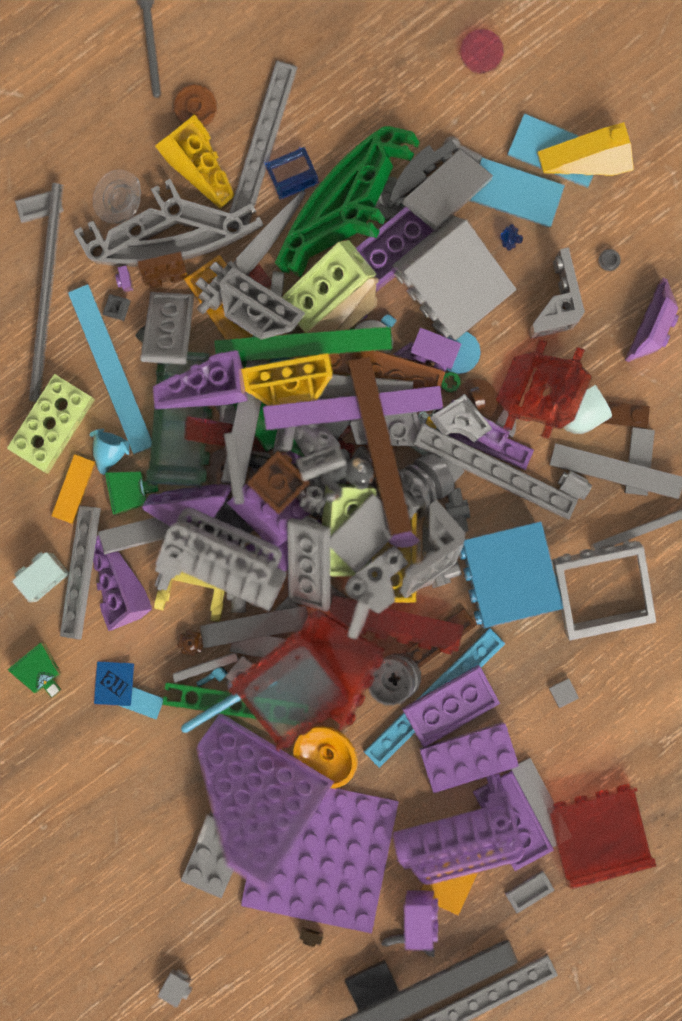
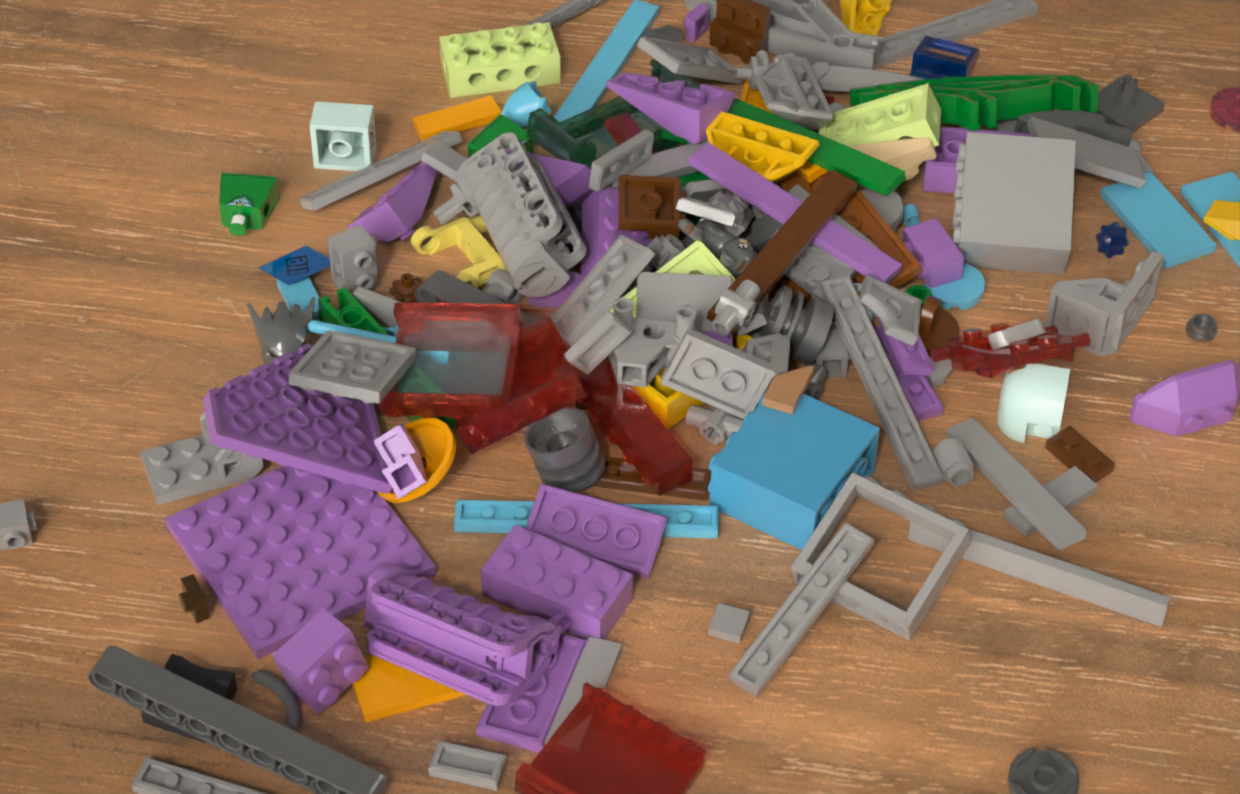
camera: 45 degrees right, 40 degrees down
none -> dark grey piece [247,297,316,365]
none -> light grey plate [289,330,416,404]
none -> light grey brick [328,224,380,296]
none -> slope [373,424,427,499]
none -> light grey axle [711,280,760,336]
none -> light grey tile [728,523,874,698]
none -> medium nougat tile [762,366,814,415]
none -> light grey beam [987,318,1046,351]
none -> dark grey tile [1083,75,1165,133]

